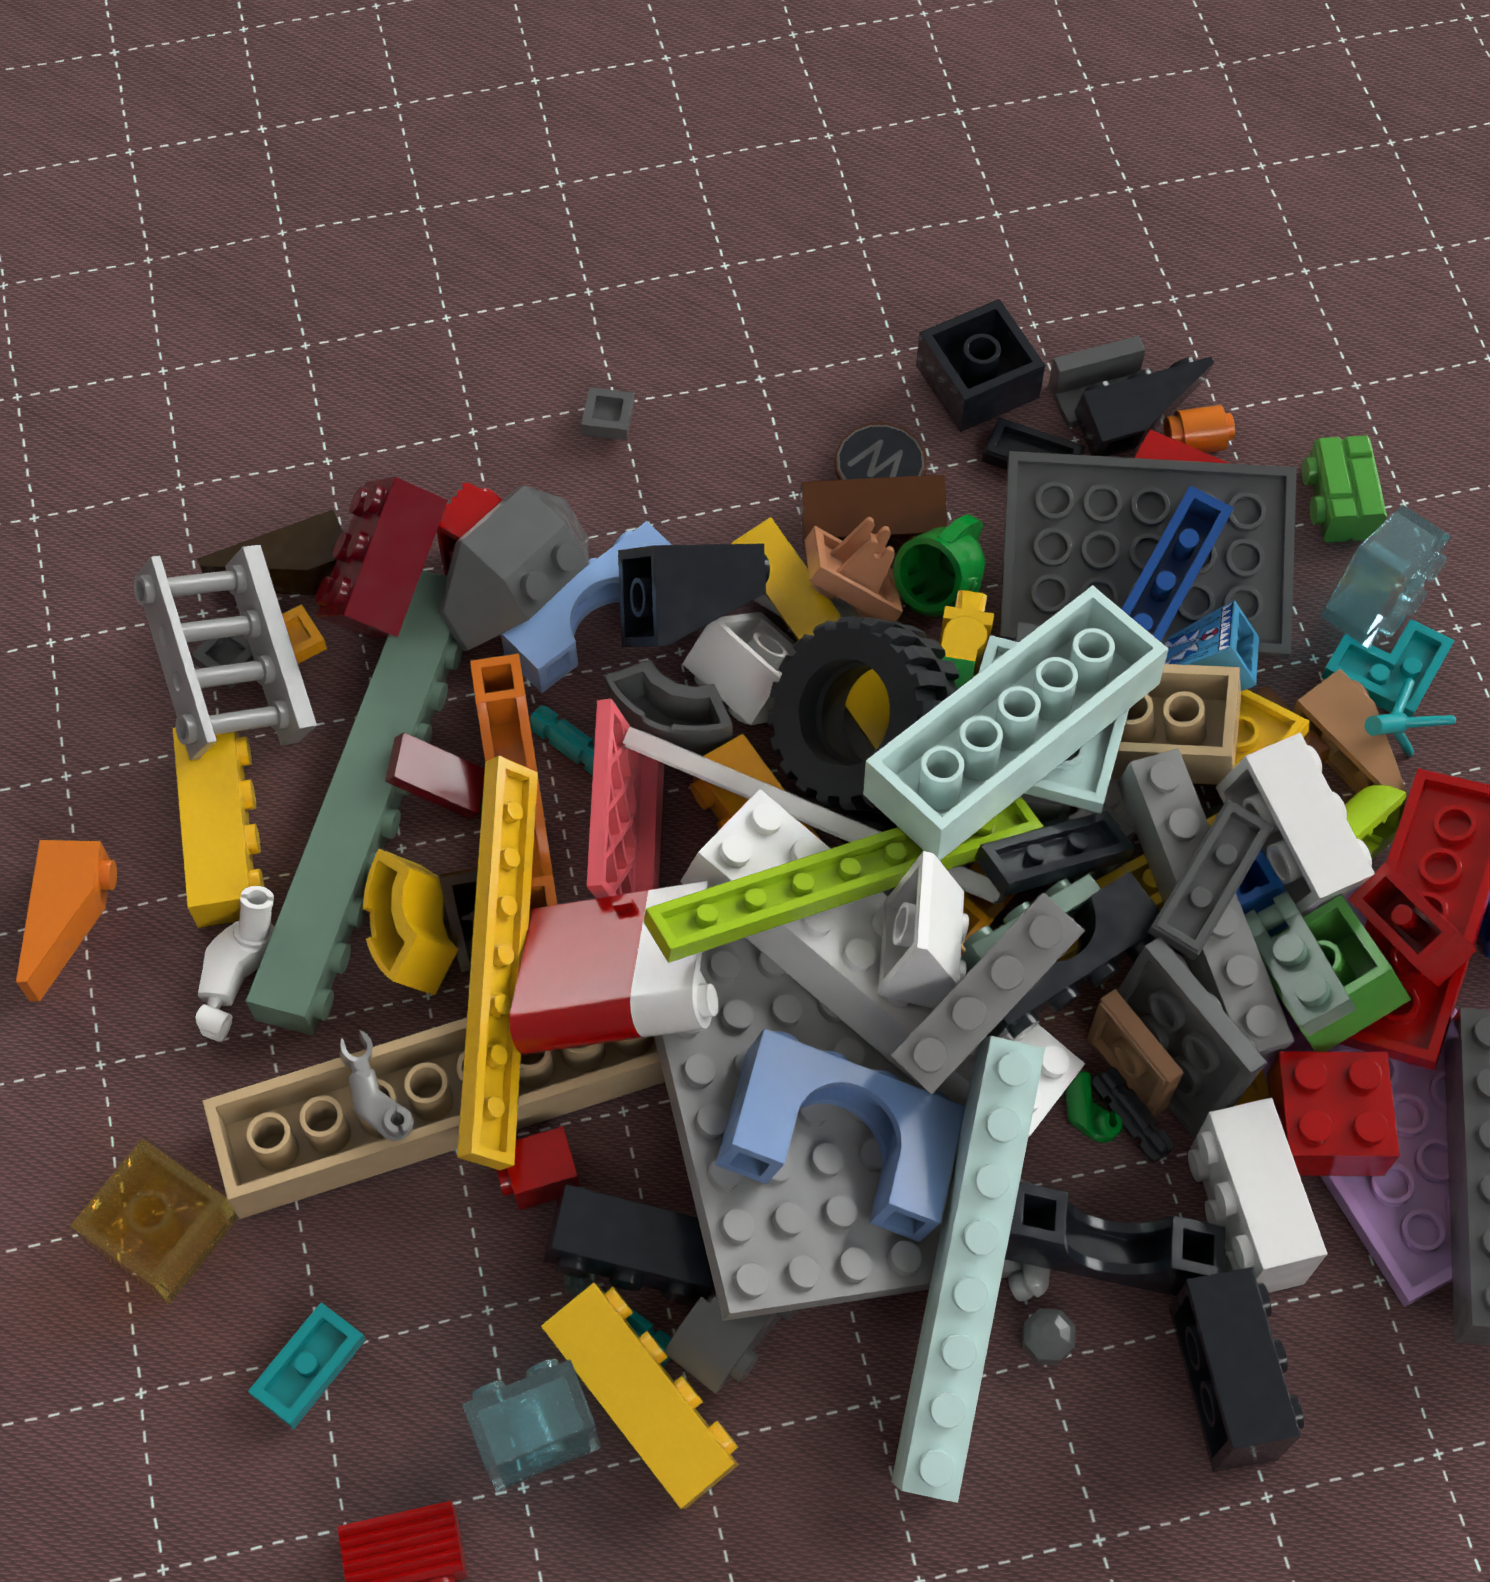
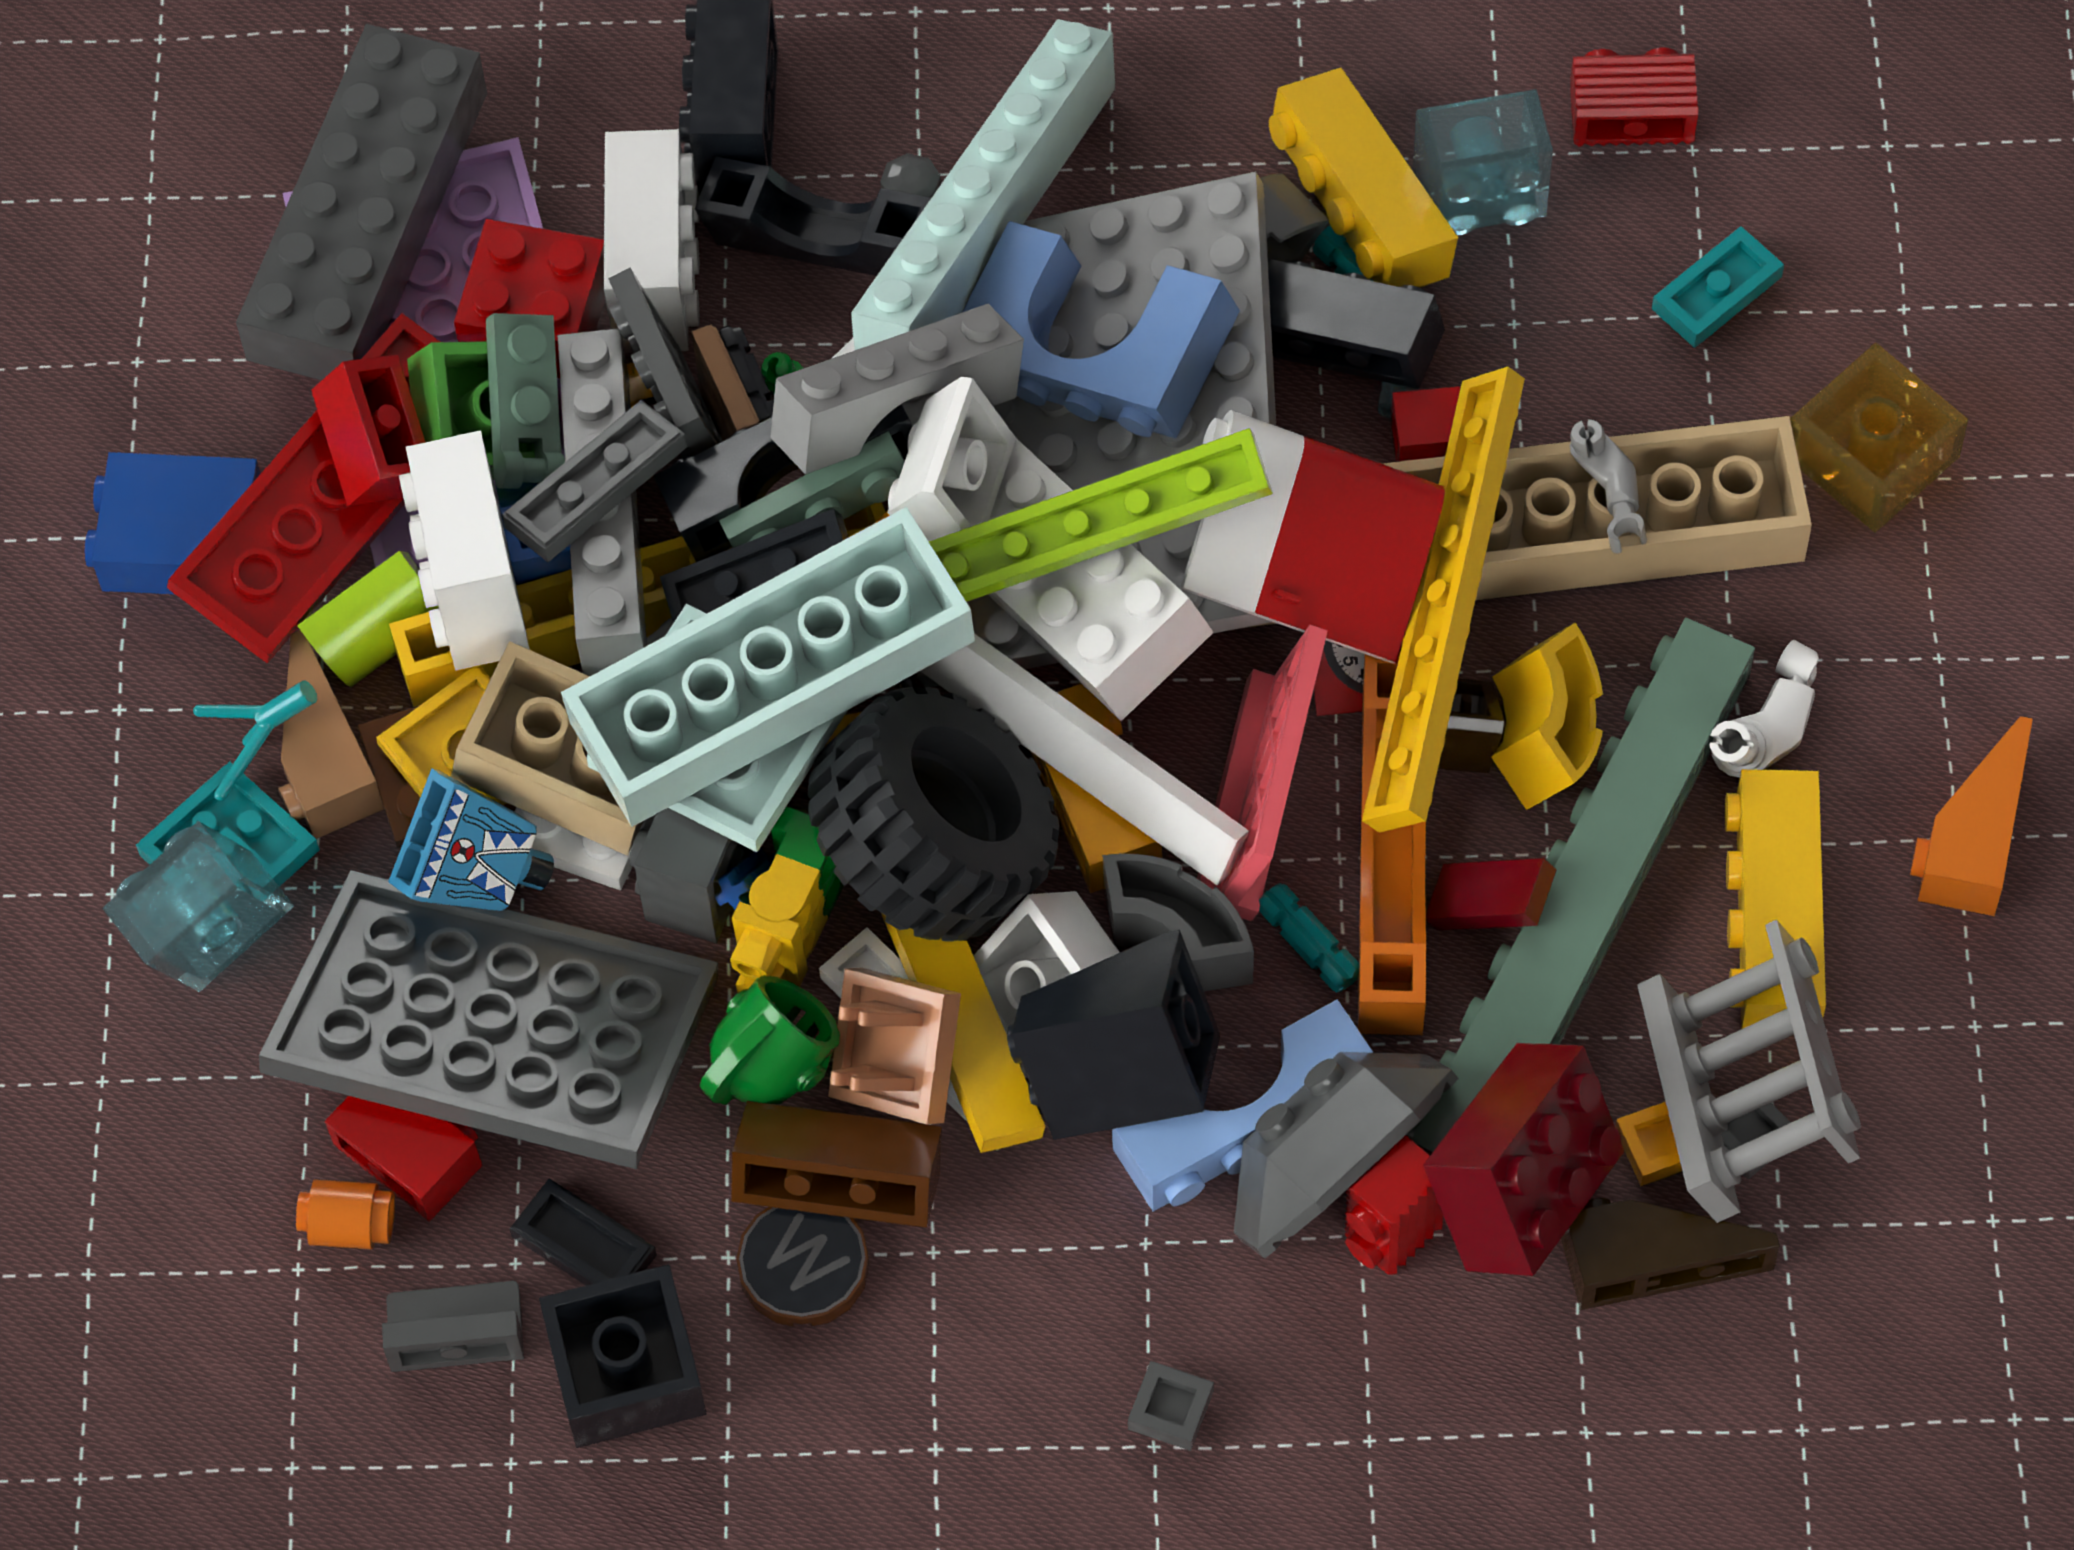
camera: 165 degrees left, 0 degrees up
black slope [1074,356,1214,457] -> none
blue brick [1122,485,1234,642] -> none
bright green brick [1302,435,1387,542] -> none

